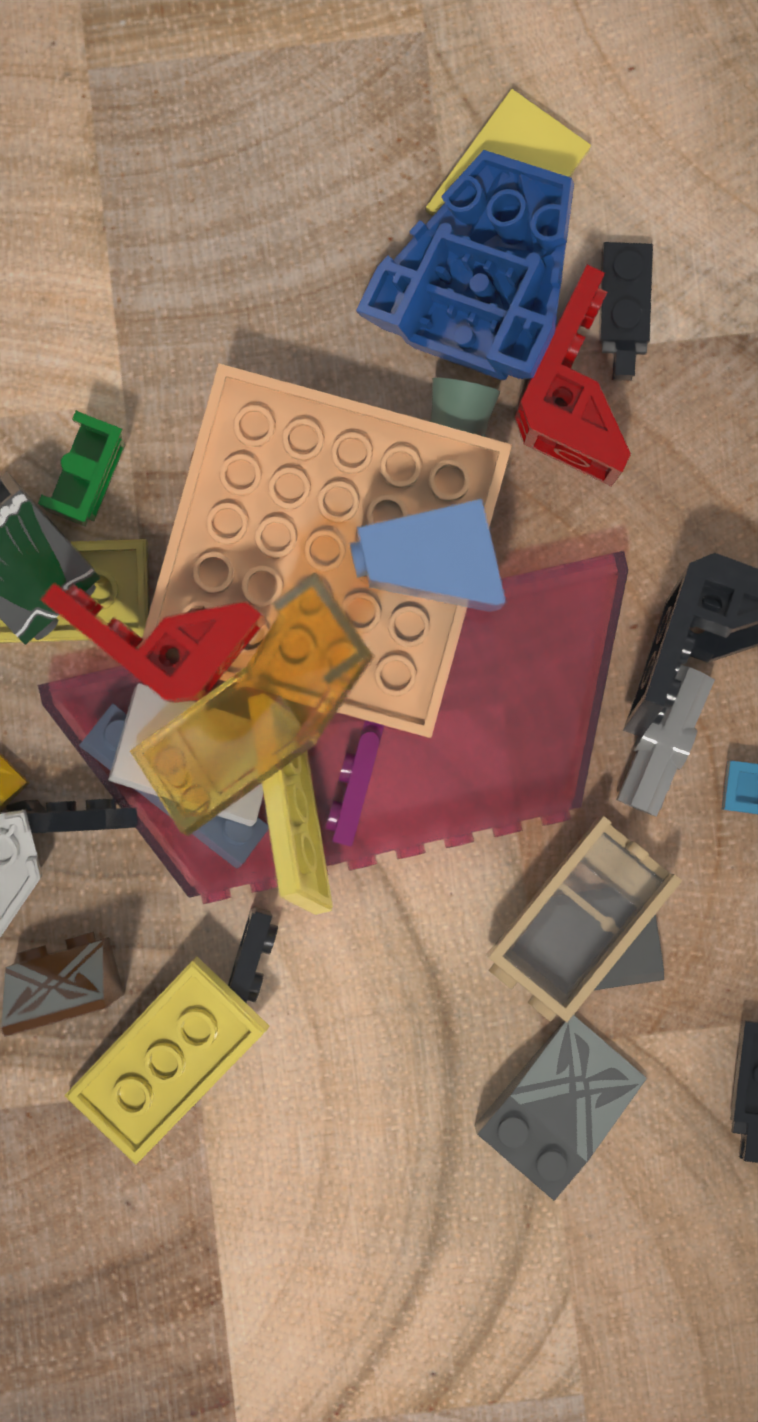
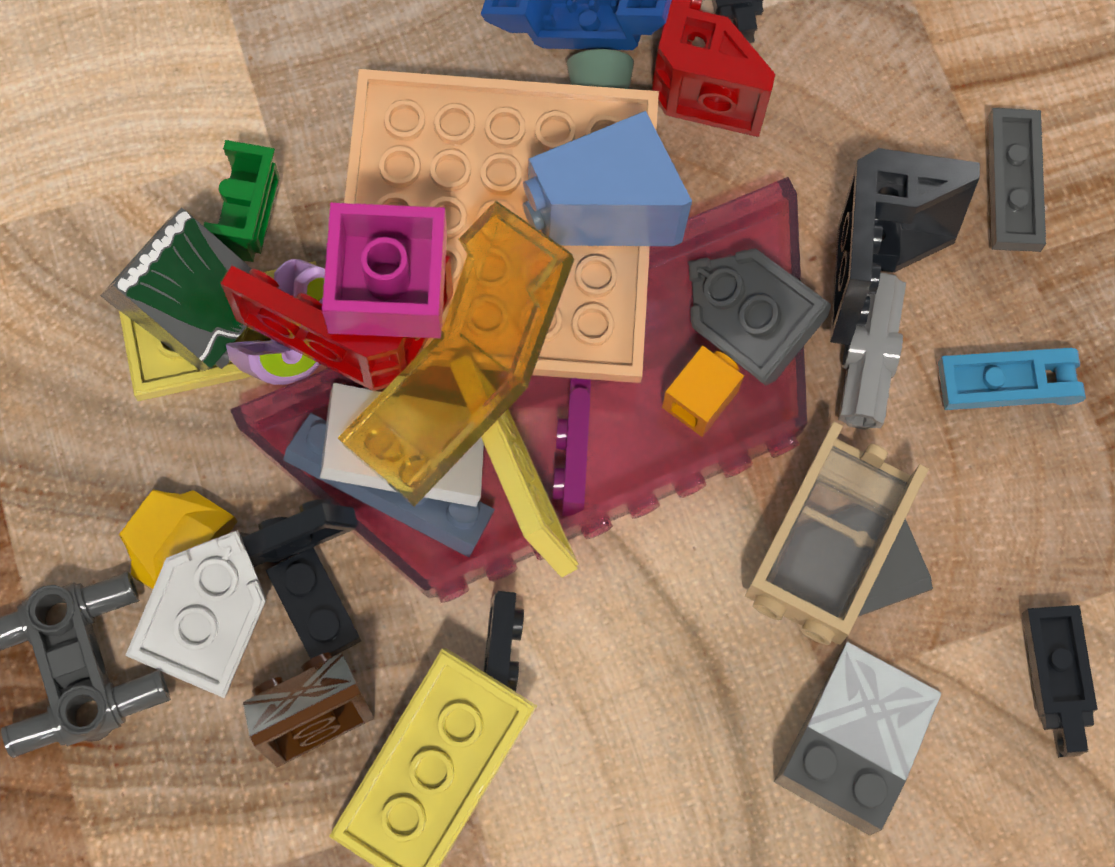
camera: 15 degrees left, 15 degrees down
none -> lavender animal [226,259,325,385]
none -> black plate [265,547,361,659]
none -> dark pink brick [322,203,447,338]
none -> light orange brick [662,345,744,437]
none -> dark grey tile [689,248,831,386]

